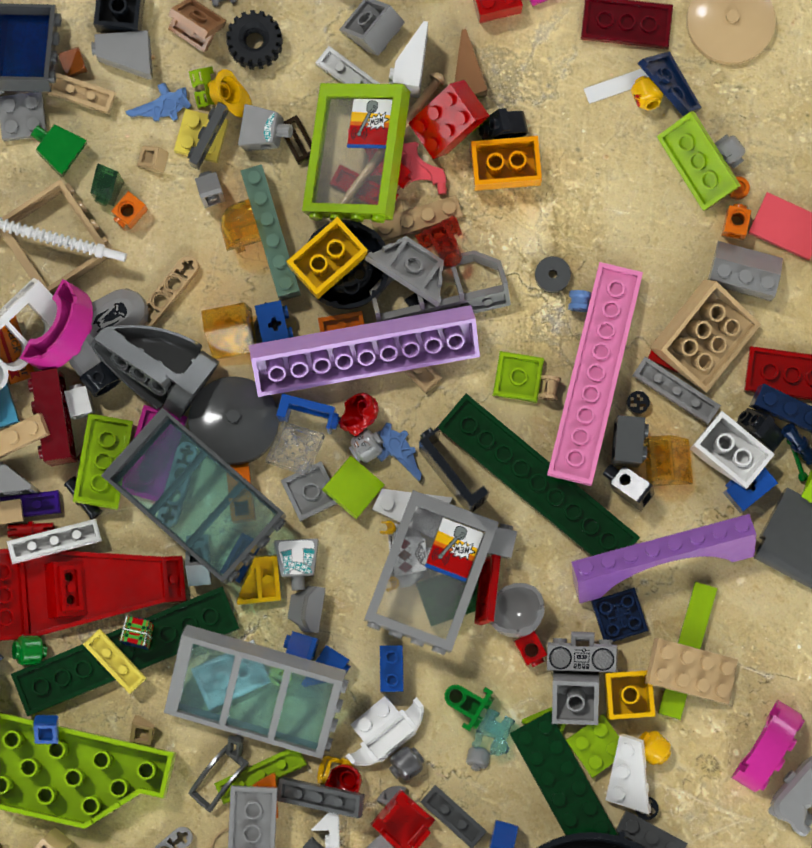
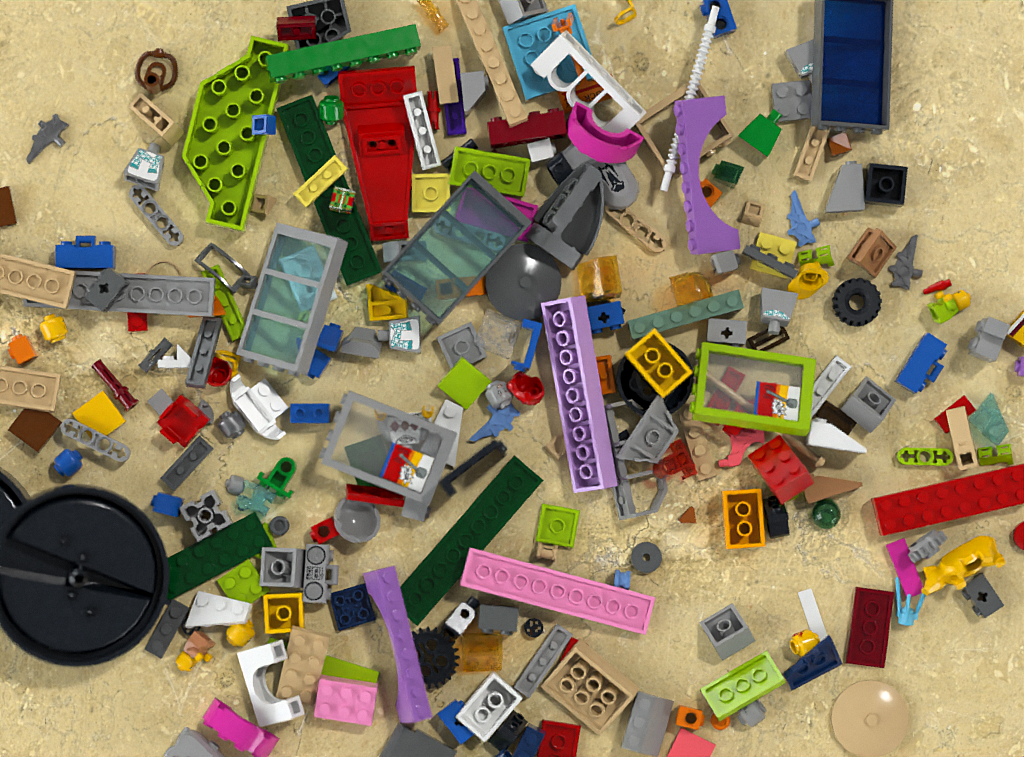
camera: 85 degrees right, 5 degrees up
none -> piece [176,631,216,672]
none -> light grey brick [179,489,233,542]
none -> white arch [237,640,305,727]
none -> dark grey tile [270,516,290,535]
none -> bright pink brick [314,674,379,726]
none -> light yellow plate [412,173,451,213]
none -> black gear [412,626,460,689]
none -> medium lavender arch [674,95,740,255]
none -> dark orange slope [678,506,696,523]
none -> light grey slope [699,603,755,661]
none -> light grey brick [706,318,747,348]
none -> clear green hair [812,498,841,529]
none -> dark brown tile [815,400,857,436]

